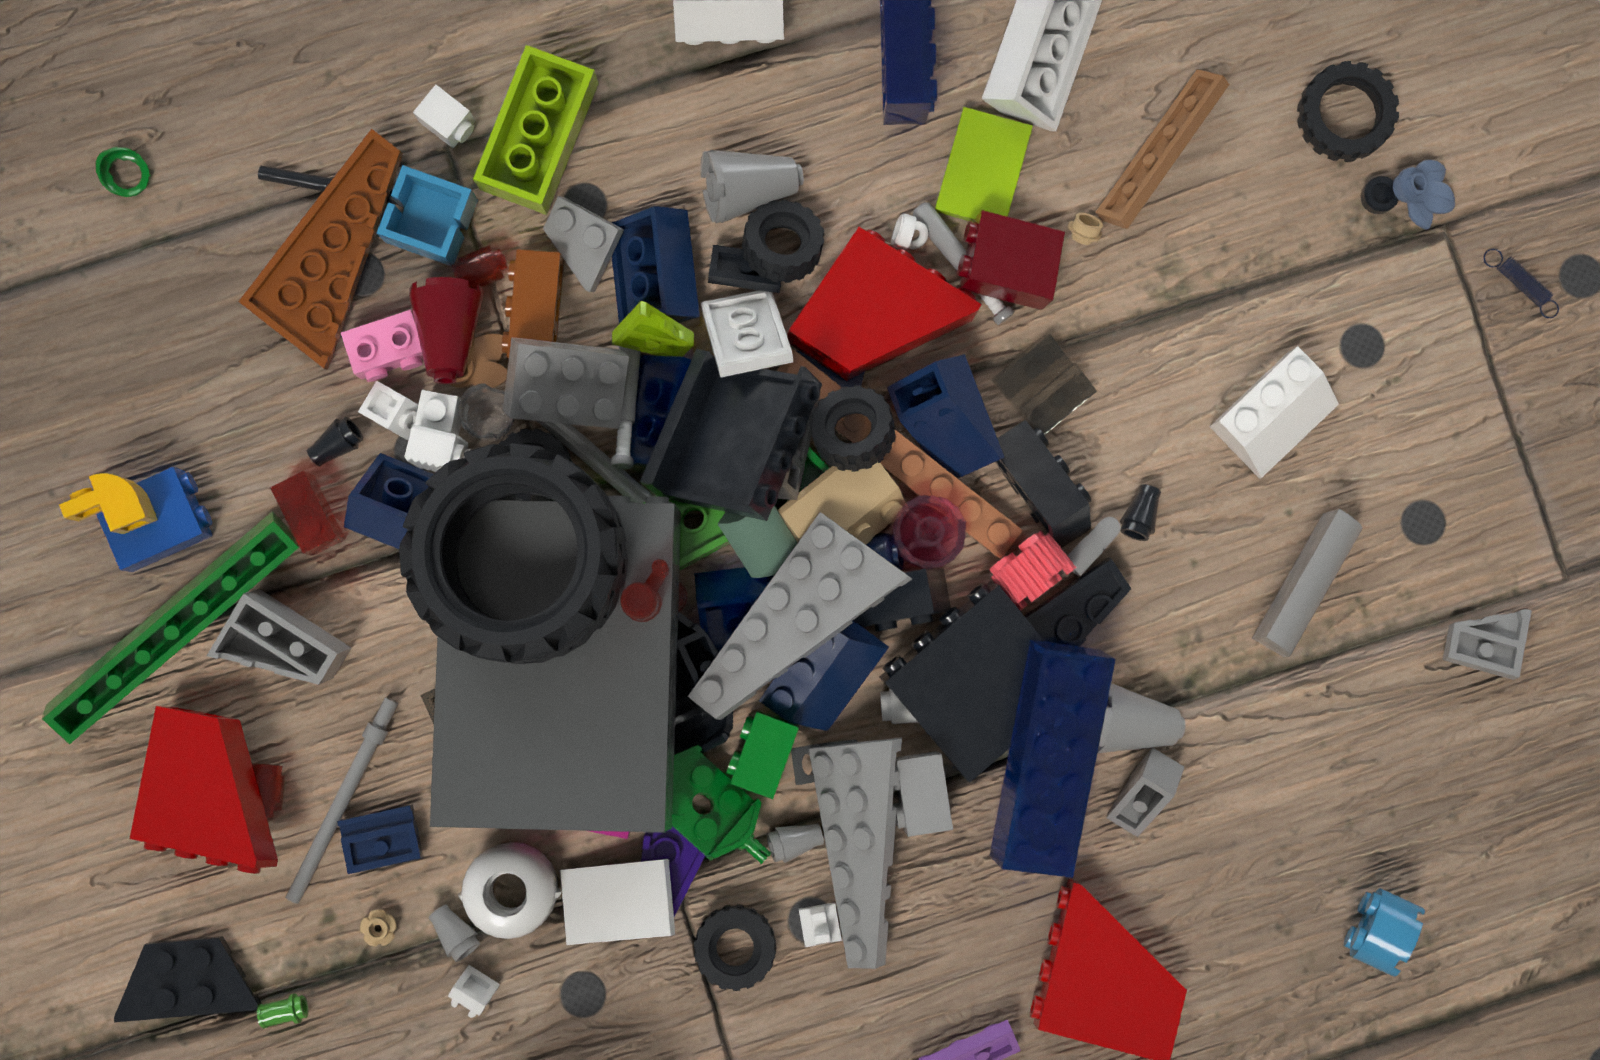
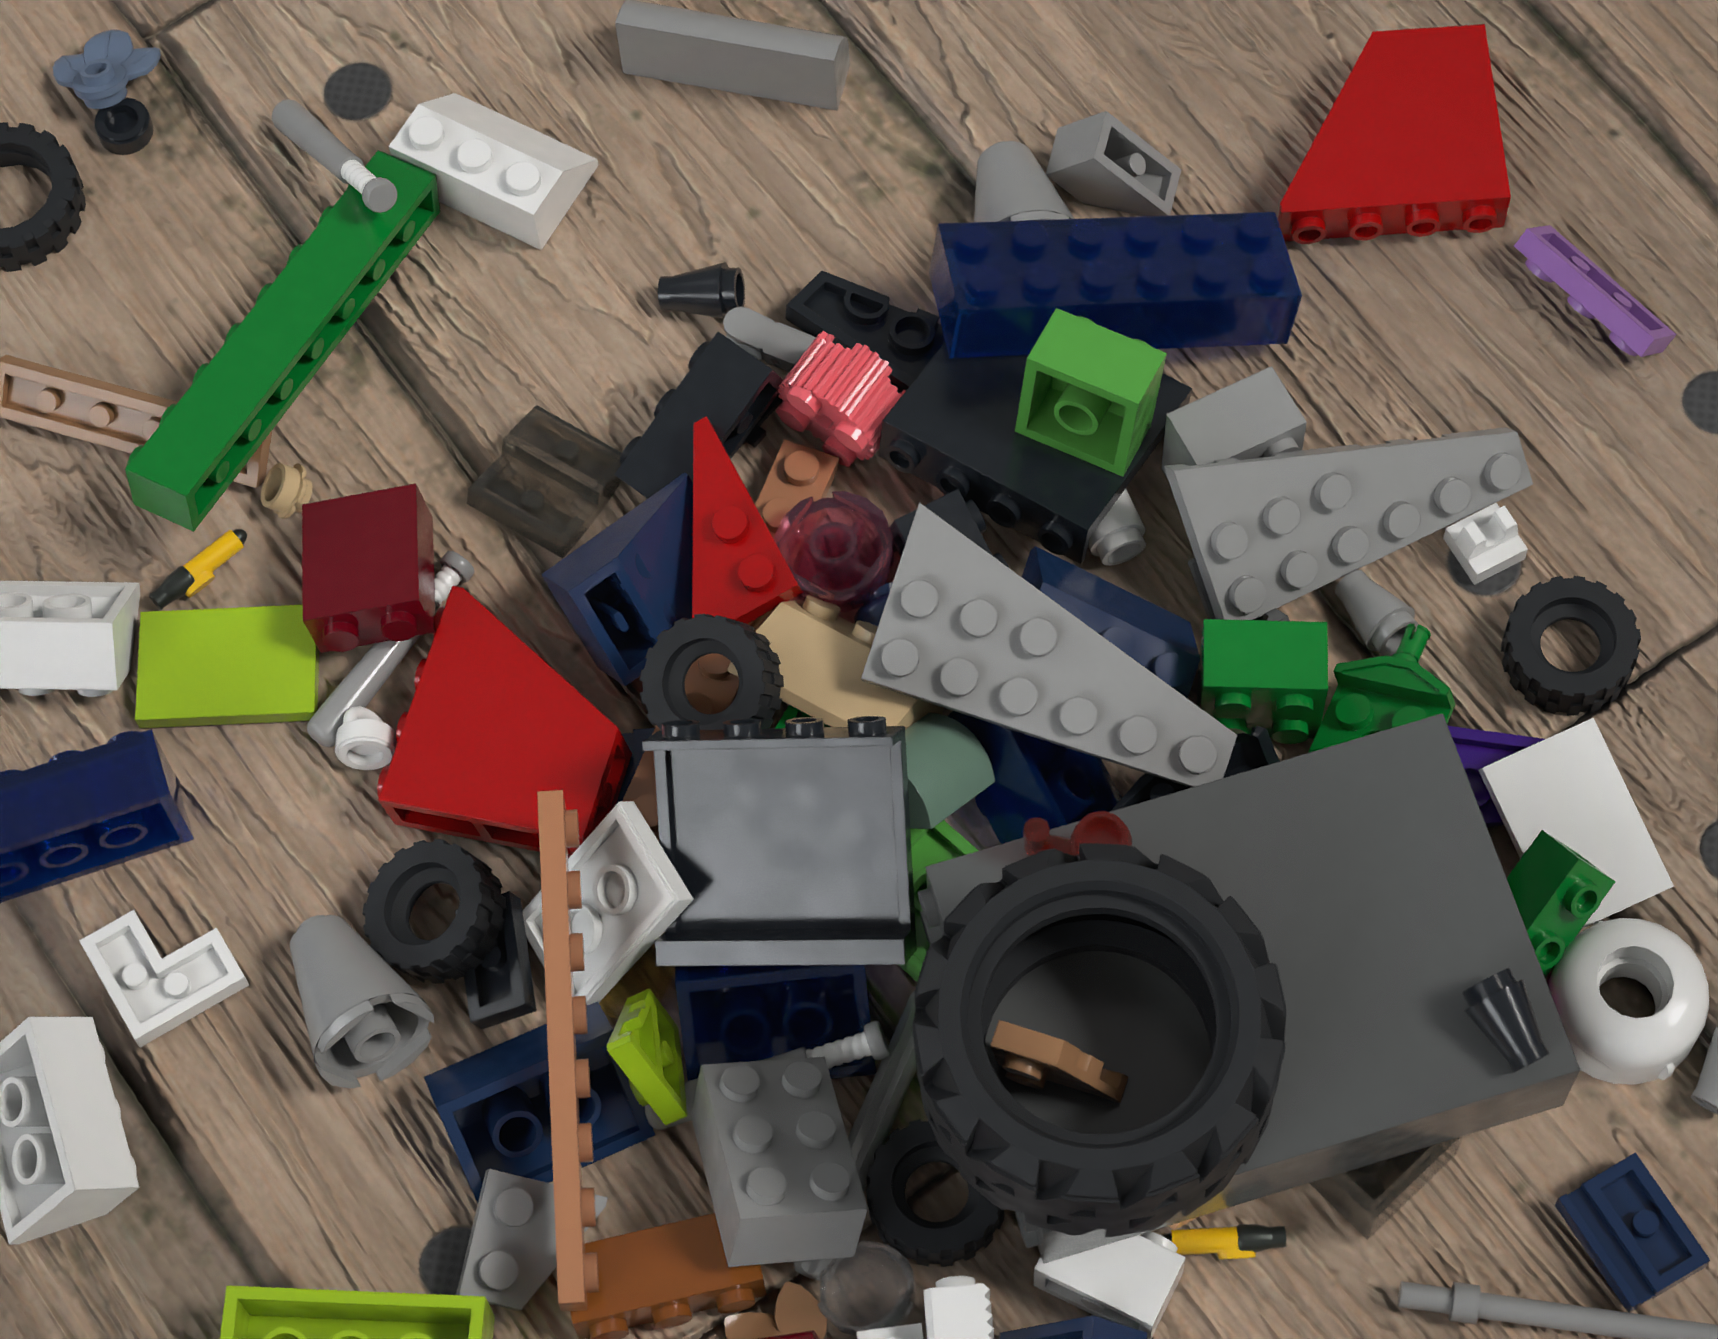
camera: 100 degrees left, 20 degrees down
none -> white plate [79,910,249,1048]
none -> green brick [125,150,440,532]
none -> piece [149,529,247,610]
none -> light grey piece [272,99,397,213]
none -> nougat plate [537,790,599,1312]
none -> red wing [692,416,803,624]
none -> medium nougat wing [991,1020,1128,1103]
none -> bright green brick [1015,308,1167,477]
none -> black cone [1462,968,1550,1073]
none -> green brick [1506,830,1616,978]

